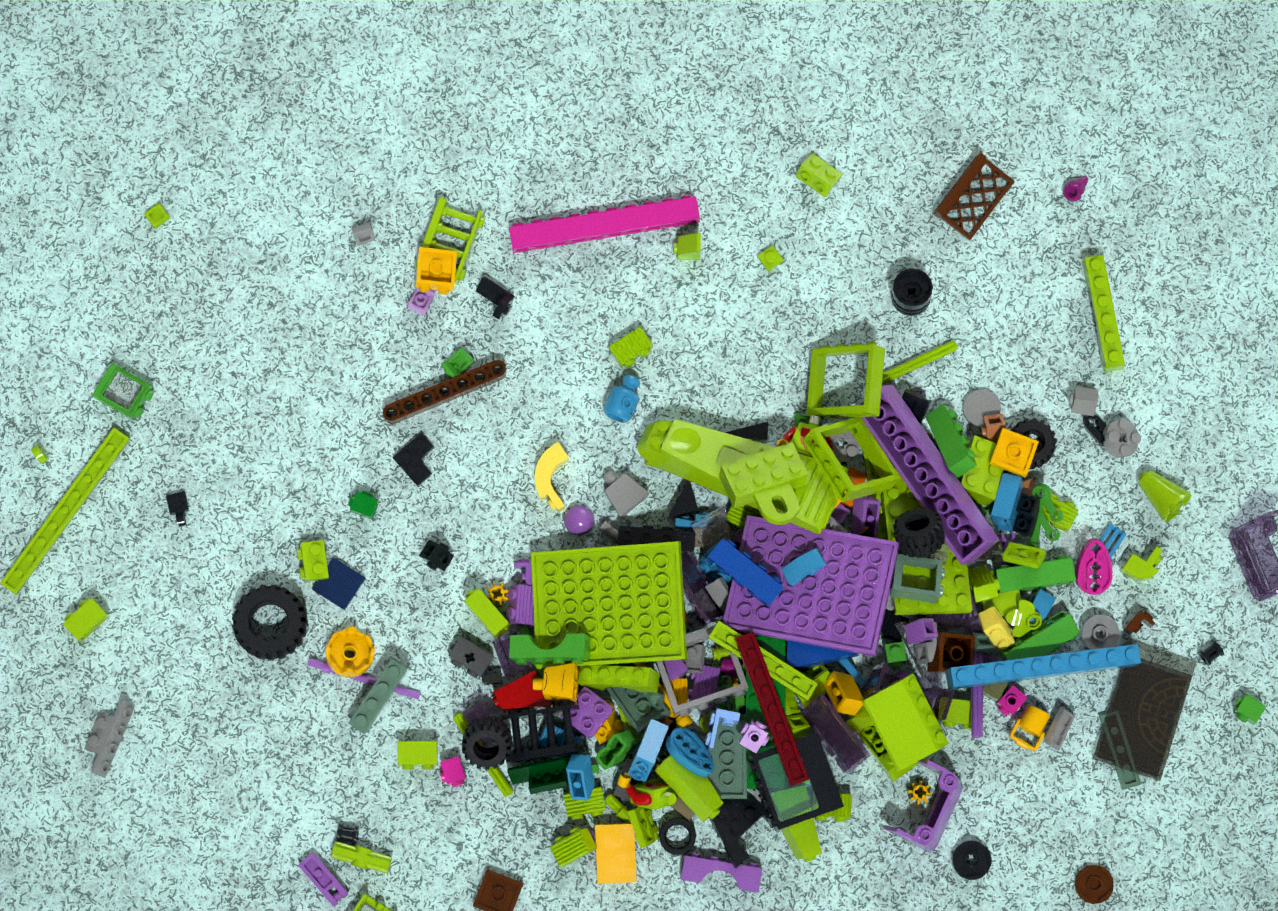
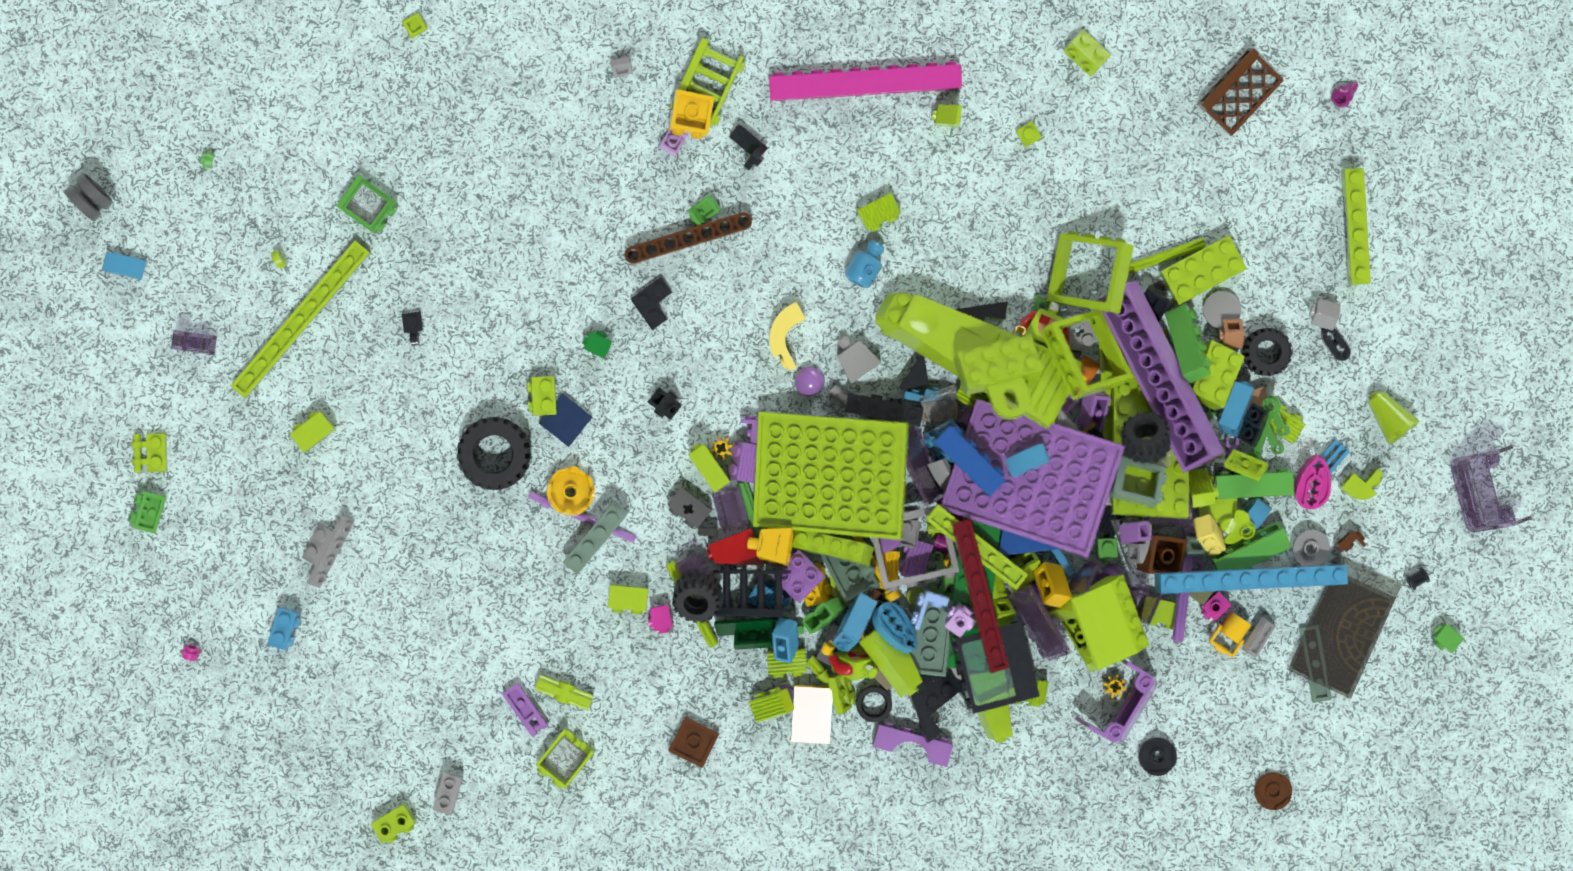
camera: 10 degrees right, 10 degrees up
black bush [337,824,359,844] -> none
bright green arch [509,633,591,665] -> none
black wheel [891,268,933,316] -> none
yellow plate [989,428,1039,478] -> none
light grey plate [1103,419,1141,457] -> none
none -> dark azure brick [267,607,301,650]
none -> lime brick [1159,235,1247,306]

